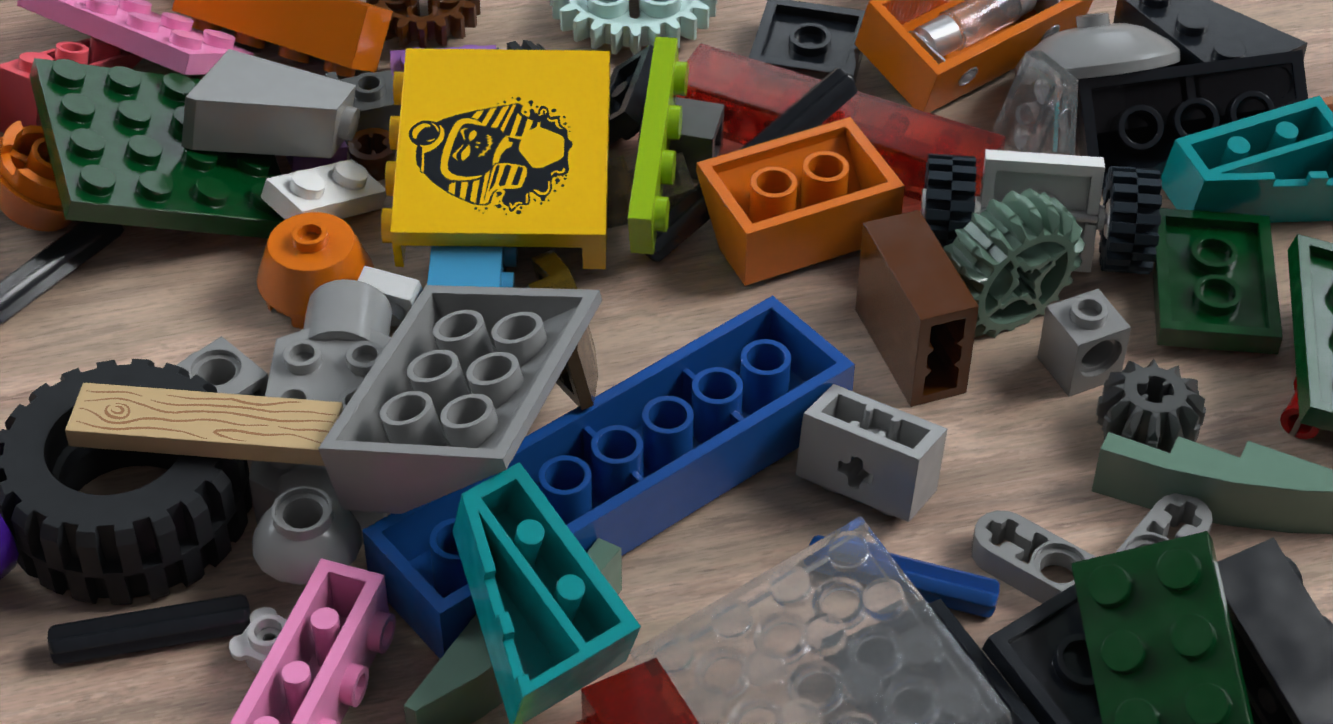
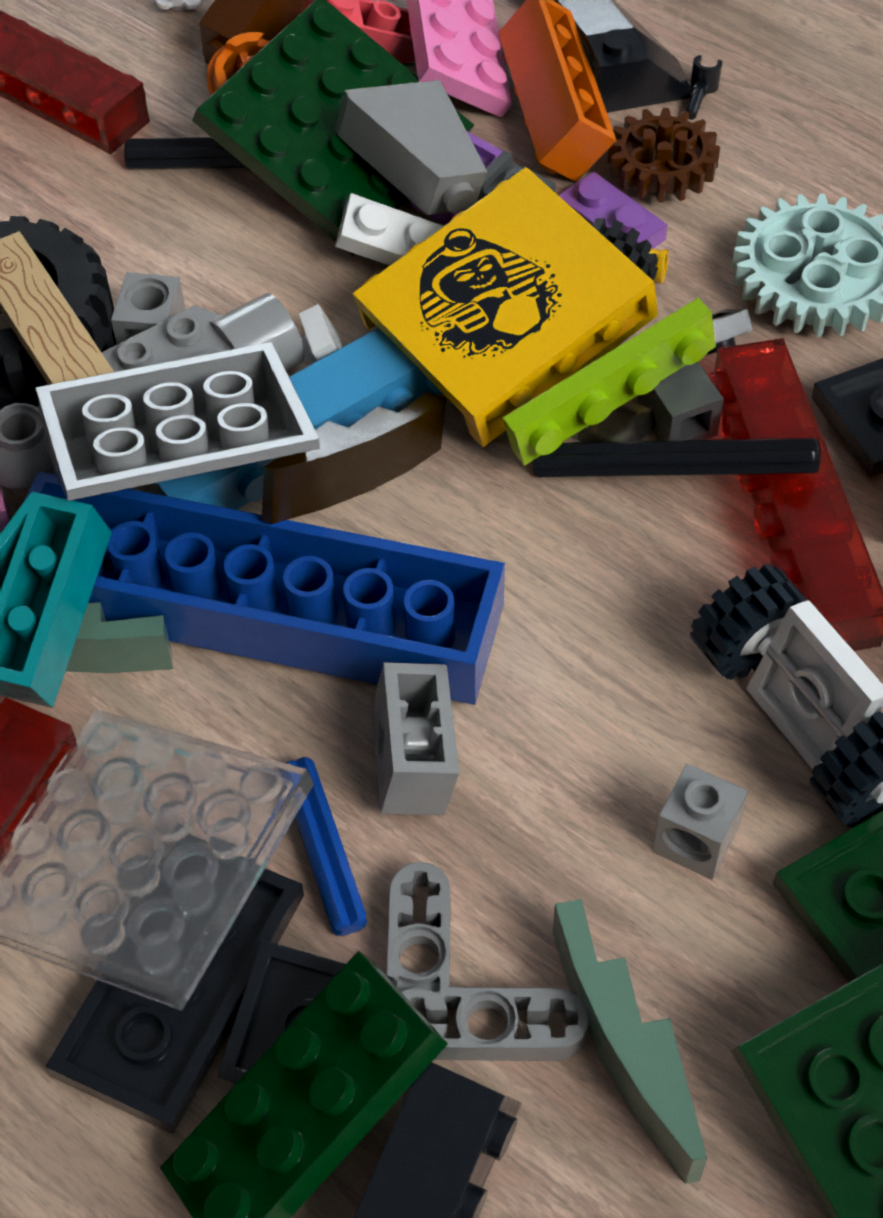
camera: 55 degrees right, 10 degrees up
orange cone [257,212,374,329] -> none
orange slope [696,117,905,286] -> none
reddish brown brick [855,210,979,407] -> none
sand green gear [943,188,1086,338] -> none
dark grey gear [1096,358,1206,453] -> none

